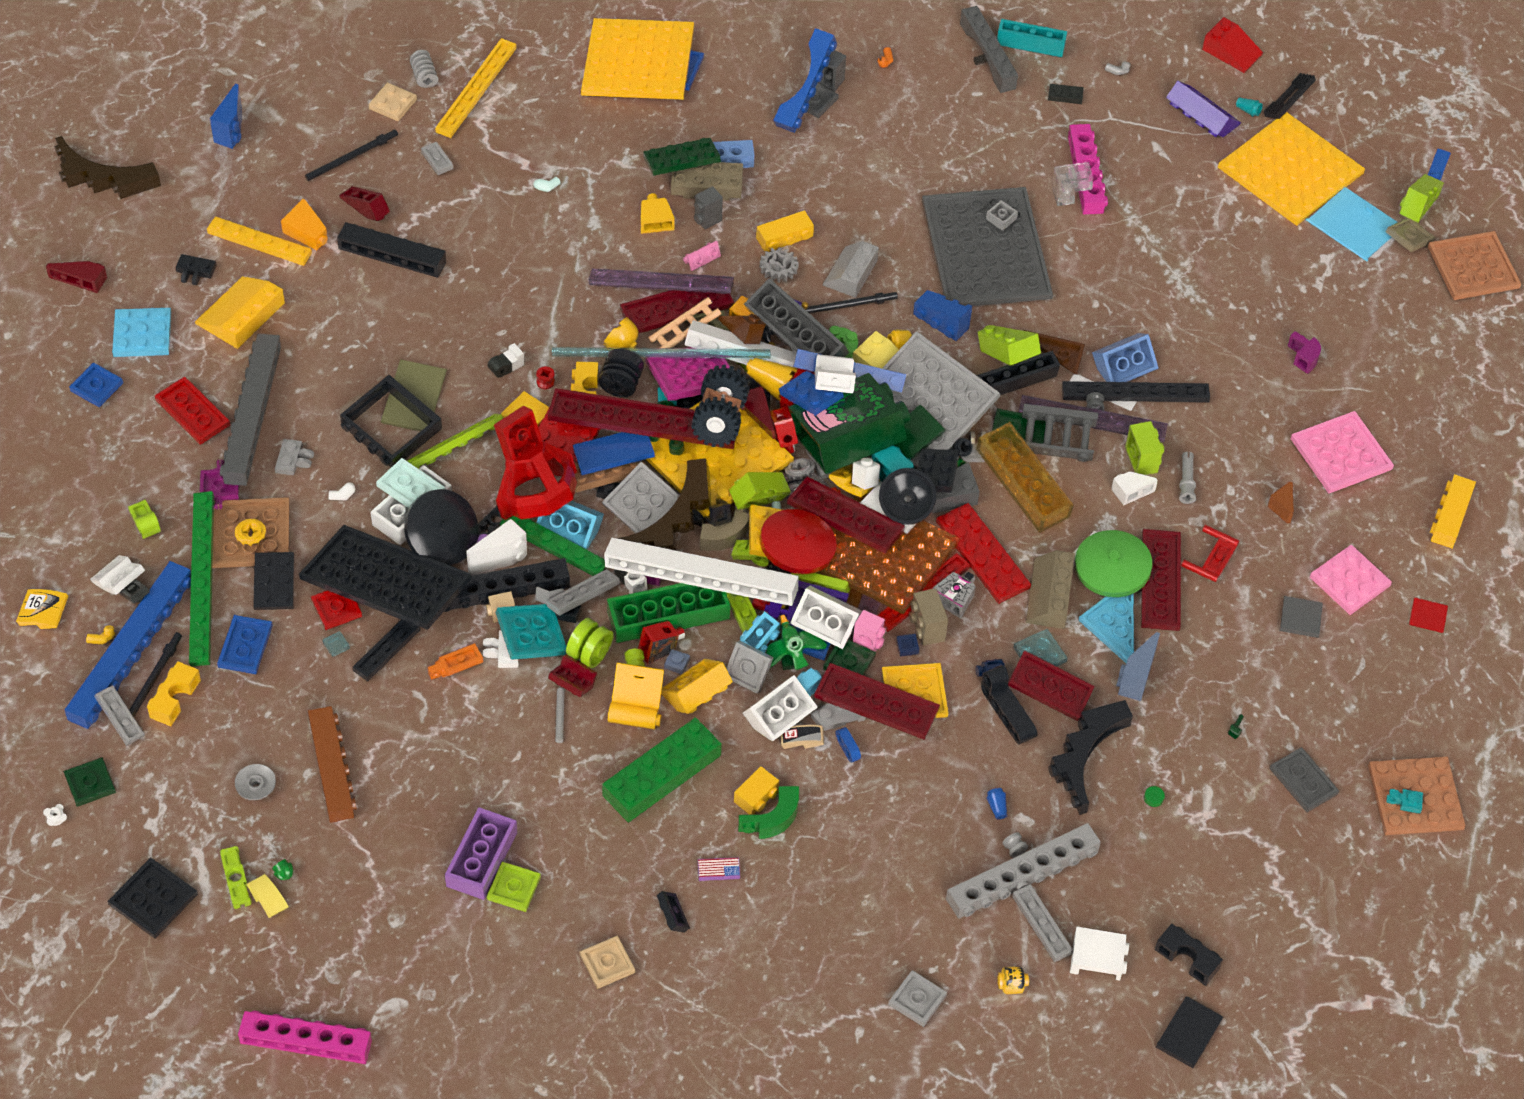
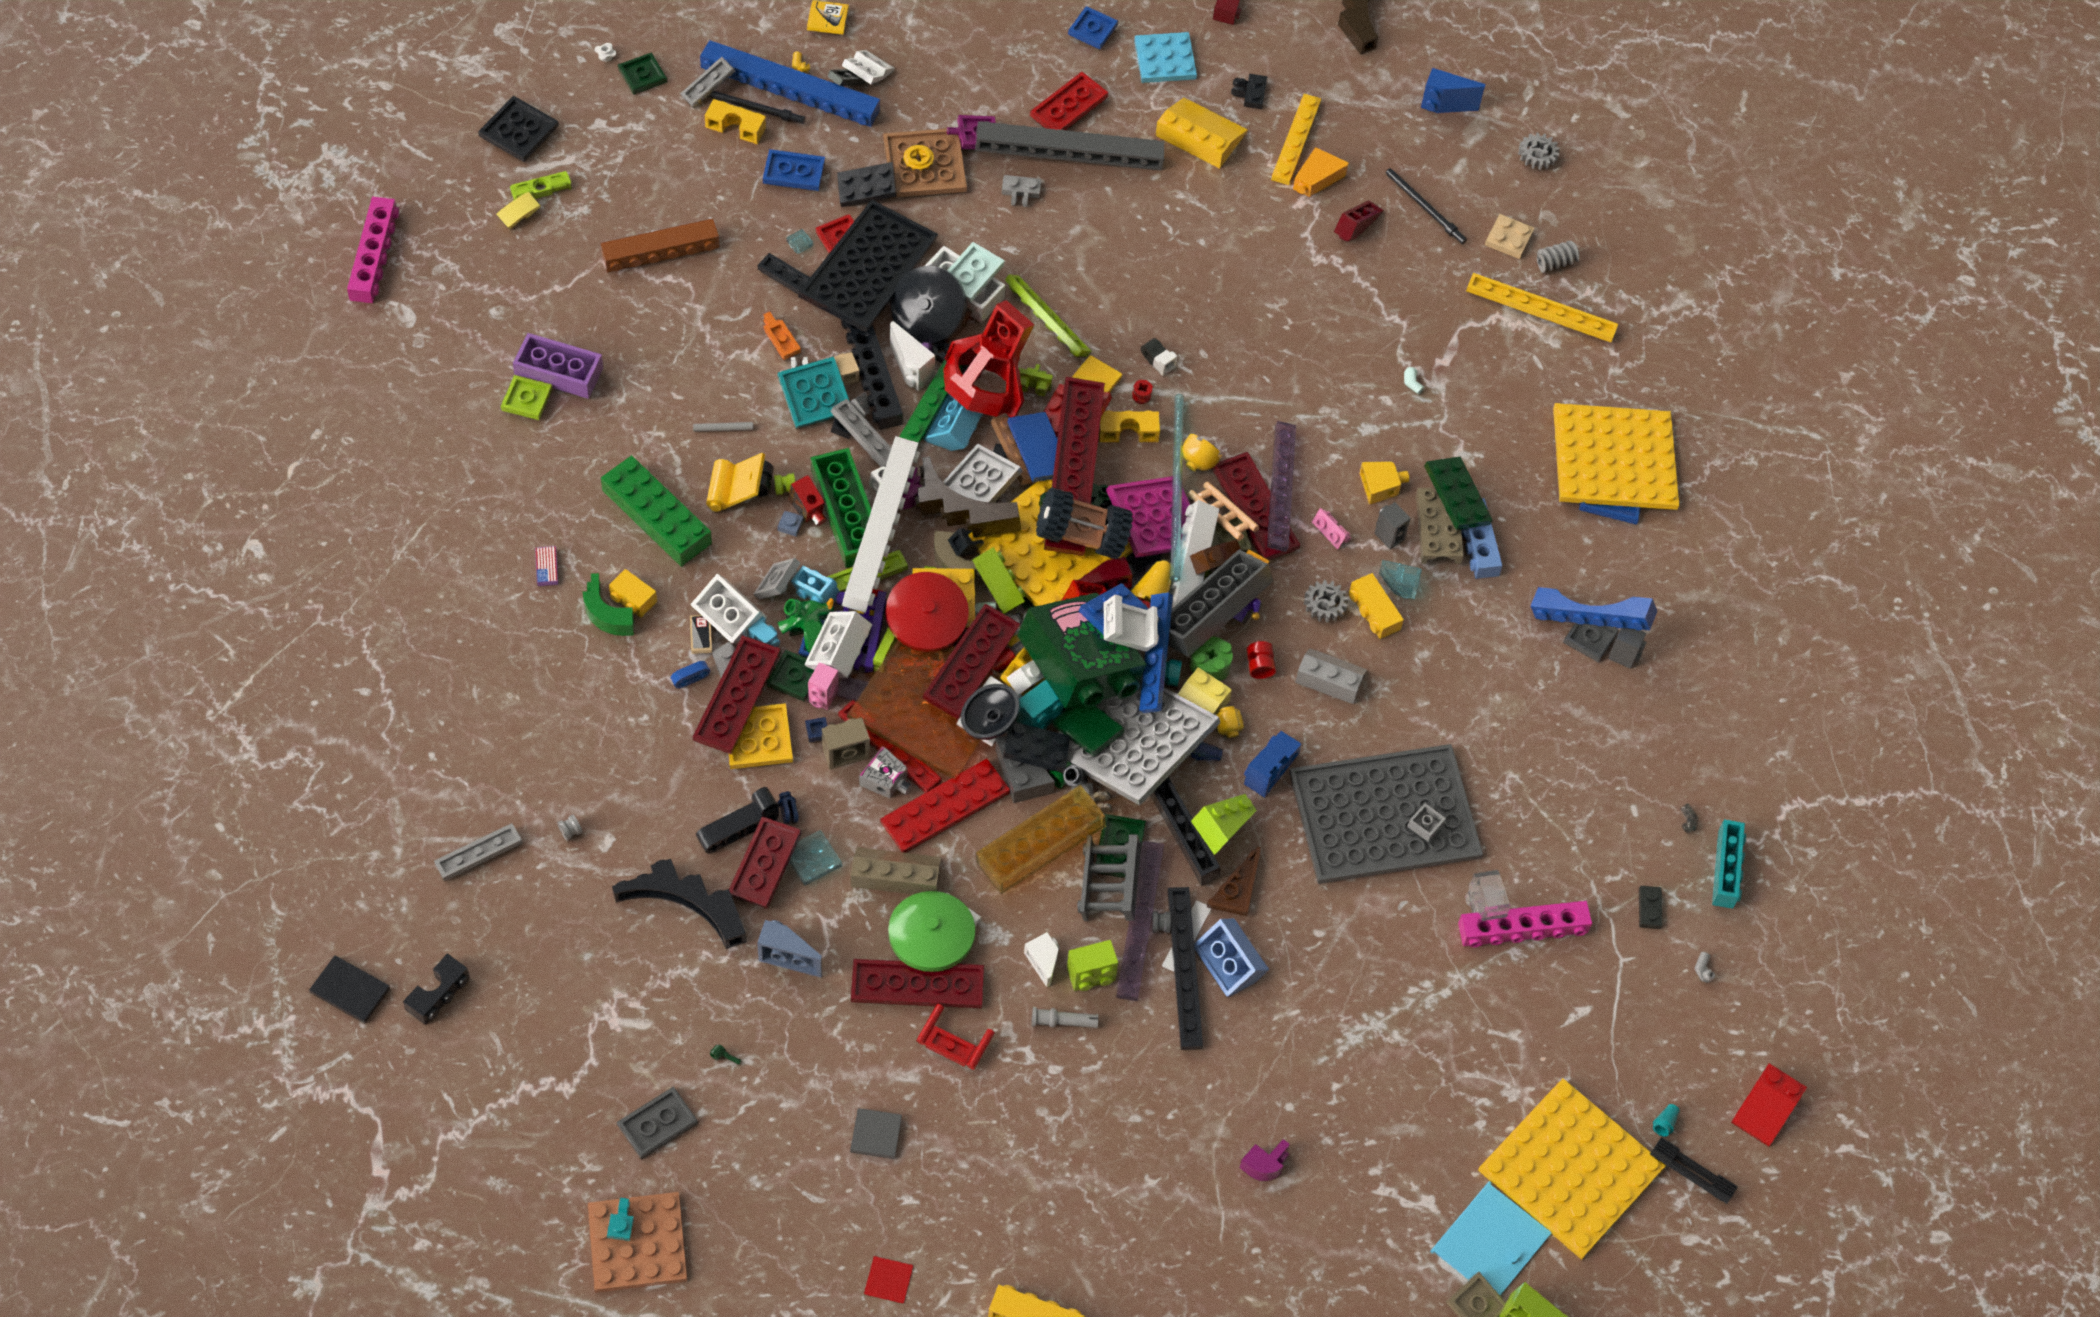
camera: 85 degrees right, 5 degrees up
lime plate [128,500,161,539] -> none
green plate [189,491,214,667] -> none
light grey dish [235,764,276,800] -> none
green plate [272,859,293,880] -> none
white arm [329,482,355,501] -> none
black brick [337,222,446,278] -> none
black window [340,375,442,467] -> none
olive container [381,359,447,431] -> none
light grey plate [421,142,453,175] -> none
dark red bracket [548,654,597,697] -> none
lime wheel [566,618,613,669] -> none
tan plate [579,935,635,989] -> none
black wheel [599,348,644,397] -> none
black plate [657,891,690,933] -> none
yellow slope [661,659,733,714] -> none
black bar [805,292,898,314] -> none
orange arm [877,47,894,68] -> none
light grey plate [888,970,947,1027] -> none
light grey brick [946,823,1101,919] -> none
dark grey arch [960,6,1018,93] -> none
blue cone [986,788,1007,820] -> none
yellow head [997,966,1029,994] -> none
white panel [1070,927,1129,981] -> none
medium azure tile [1078,593,1134,663] -> none
green tile [1144,786,1165,807] -> none
slope [1166,81,1241,137] -> none
dark orange slope [1268,482,1294,523] -> none
bright pink plate [1290,411,1394,494] -> none
bright pink plate [1310,545,1392,615] -> none
none -> red wheel [1246,641,1276,679]
none -> clear light blue slope [1379,560,1422,599]
none -> light grey gear [1518,132,1560,170]

